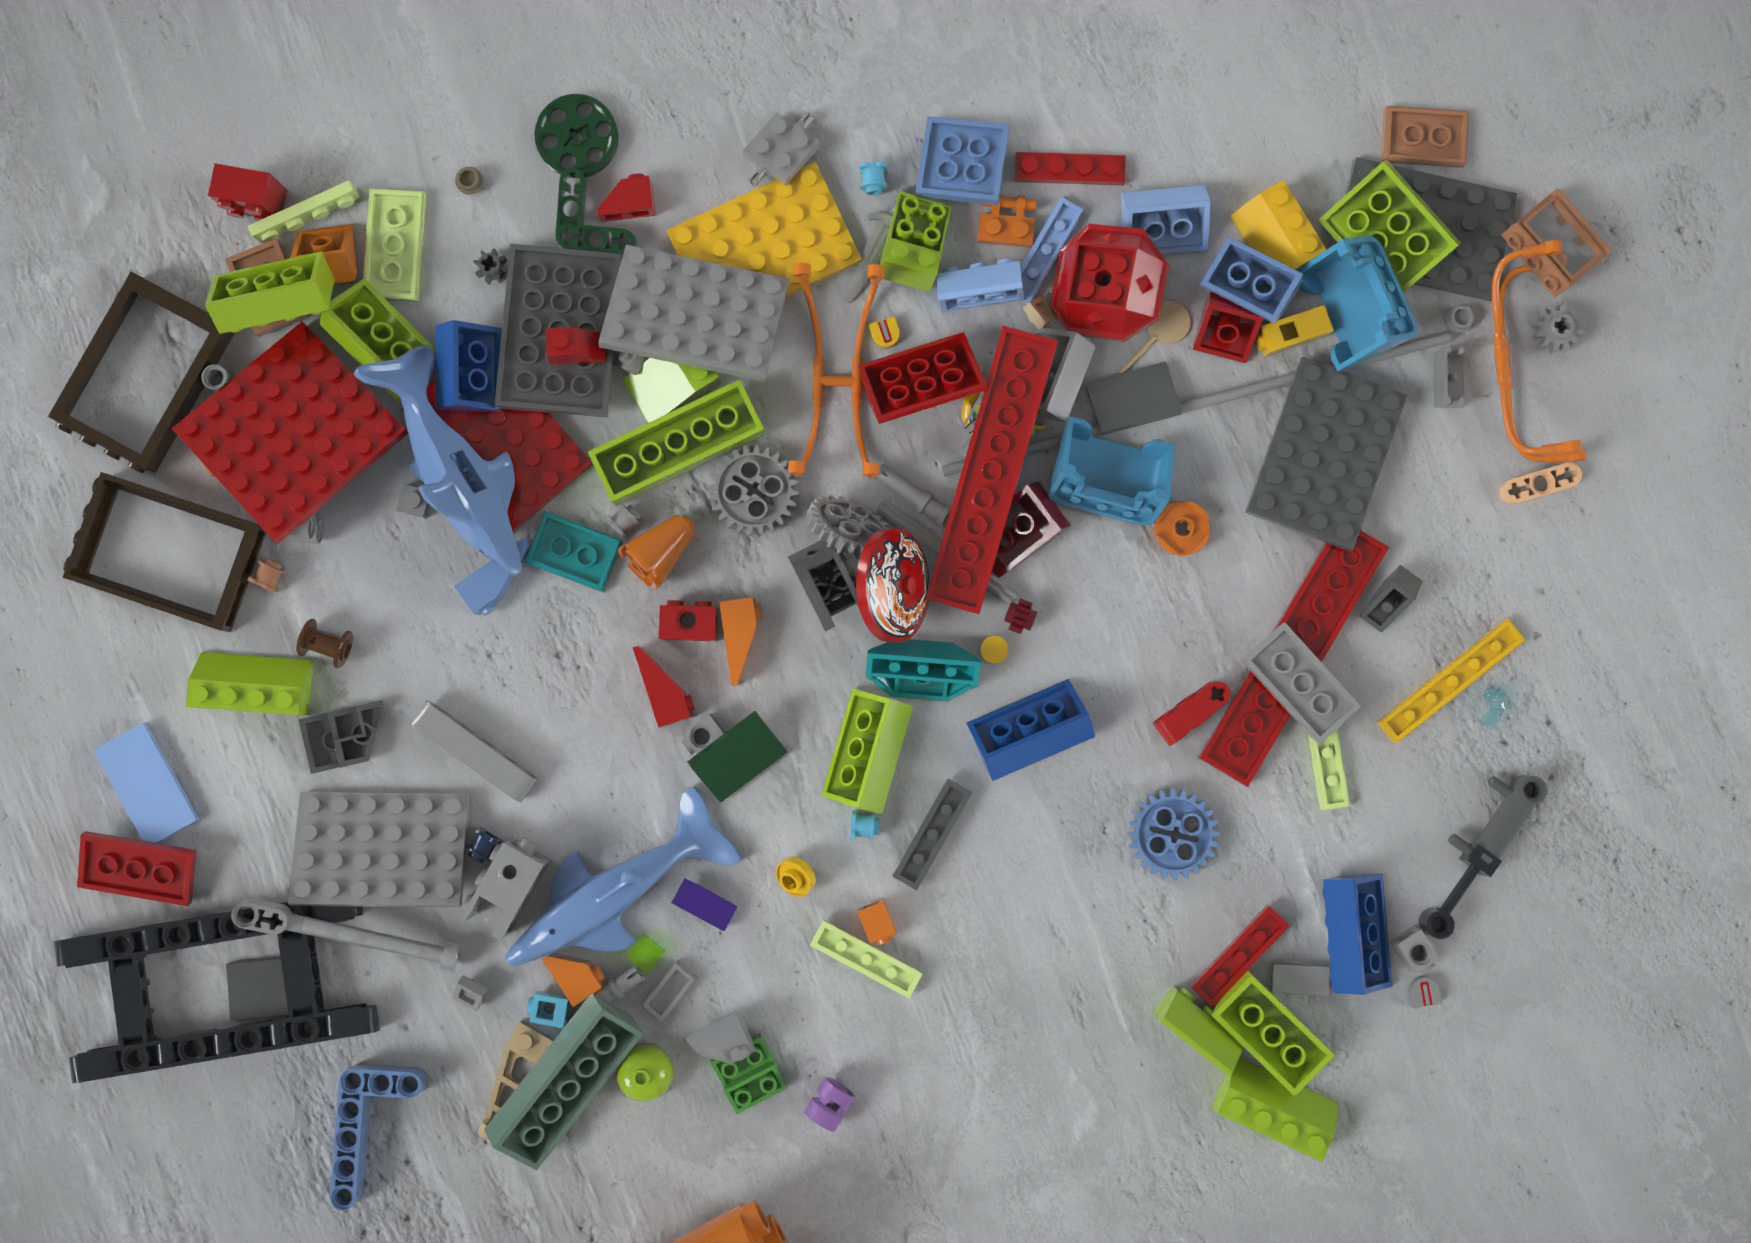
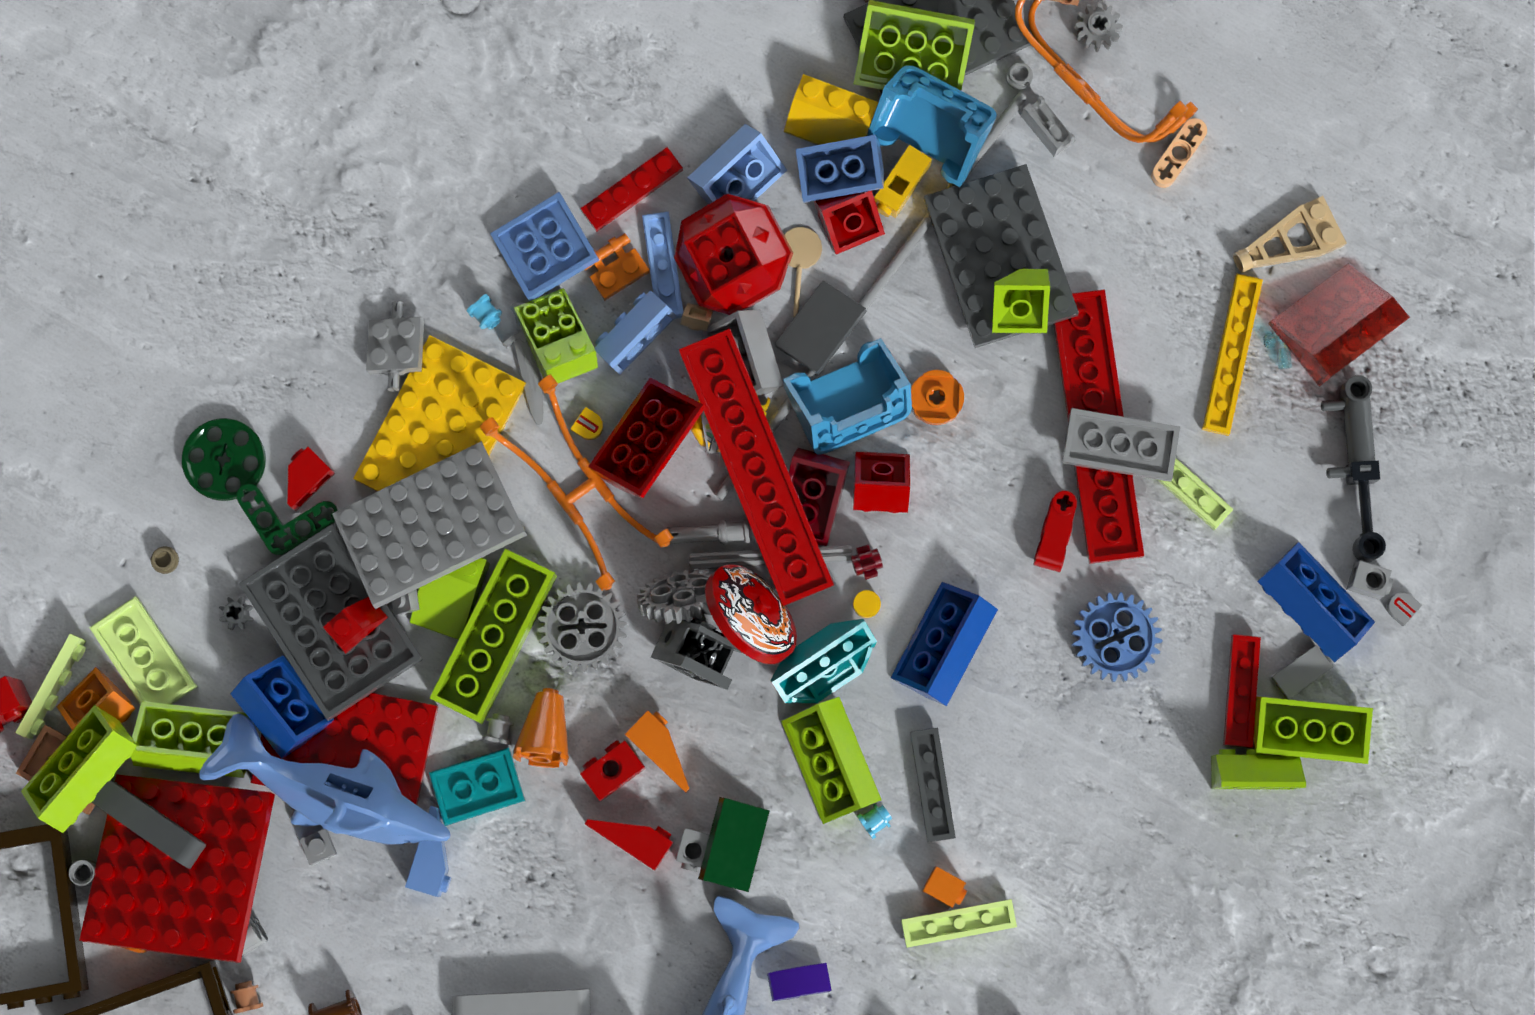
camera: 40 degrees left, 5 degrees down
yellow plate [776,856,816,897] -> none
lime slope [1211,1057,1339,1162] -> none
dark grey slope [1359,565,1423,633] -> none
none -> dark grey beam [91,779,206,869]
none -> red slope [853,451,910,513]
none -> lime slope [992,269,1050,333]
none -> tan plate [1233,196,1347,273]
none -> clear red slope [1268,263,1410,387]

